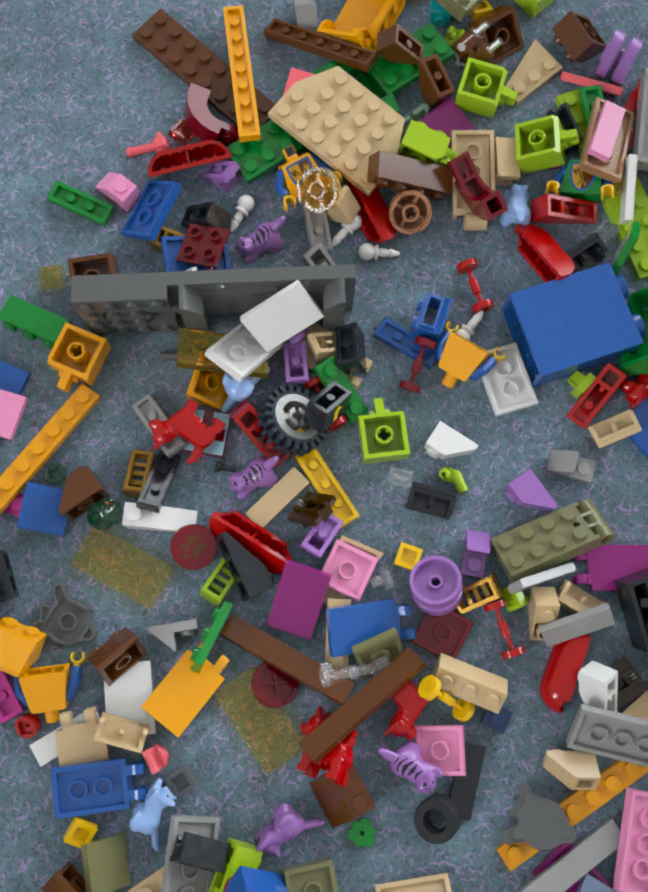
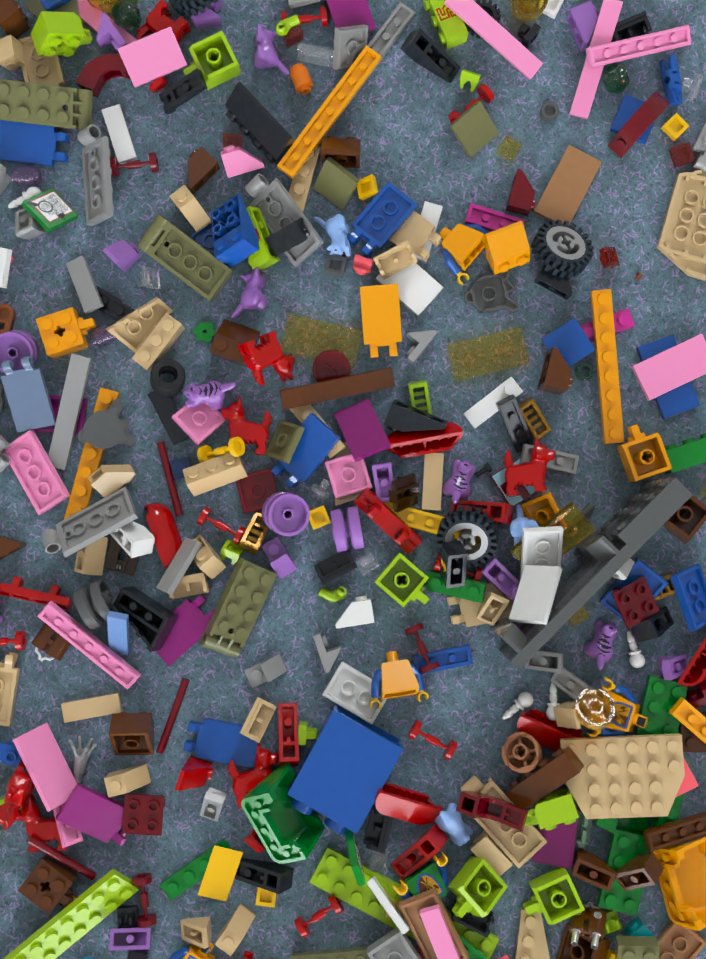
camera: 140 degrees right, 10 degrees up
red tile [15,712,41,739] -> none
clear green head [87,498,122,531] -> none
reddish brown slope [87,627,147,687] -> none
dark red tile [170,524,217,570] -> none
green plate [190,601,233,674] -> none
reddish brown tile [299,647,426,764] -> none
clear piece [319,657,390,688] -> none
black hinge [335,322,366,375] -> none
blue window [410,292,452,343] -> none
white bar [456,310,484,340] -> none
medium lavender slope [504,469,558,512] -> none
tile [508,562,576,595] -> none
none -> tan brick [132,313,185,372]
none -> dark red bar [157,441,183,517]
none -> light grey slope [313,632,342,673]
none -> medium lavender wheel [330,506,364,552]
none -> red hinge [354,487,422,554]

